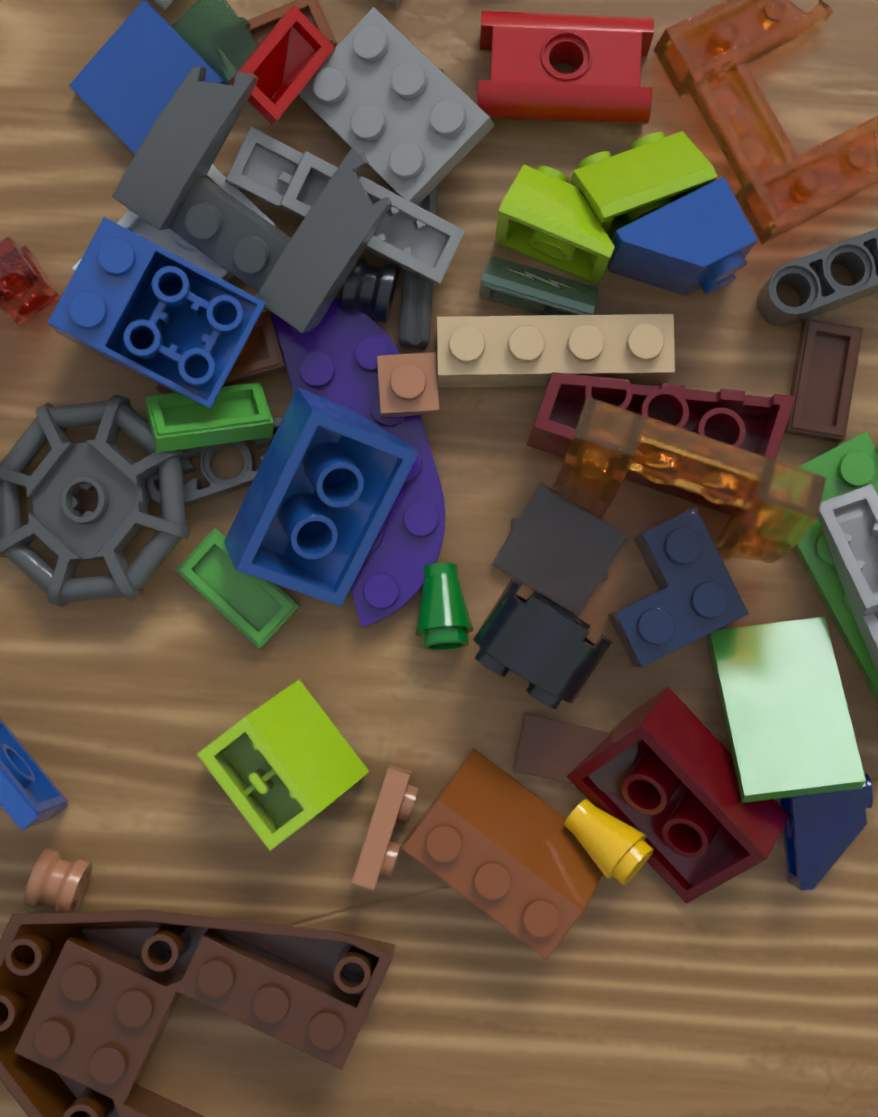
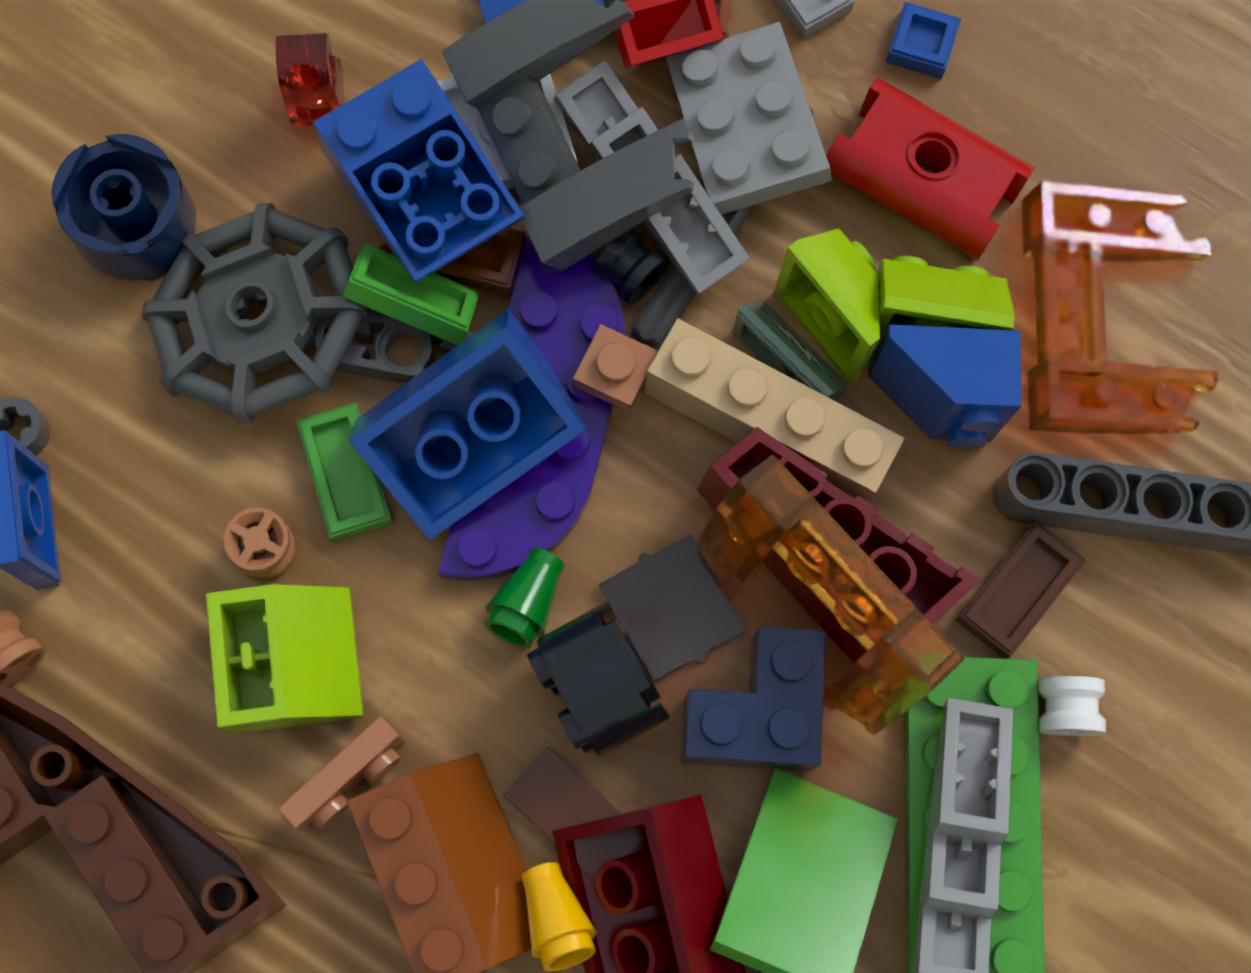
camera: 20 degrees right, 10 degrees down
none -> nougat wheel [223,507,297,580]

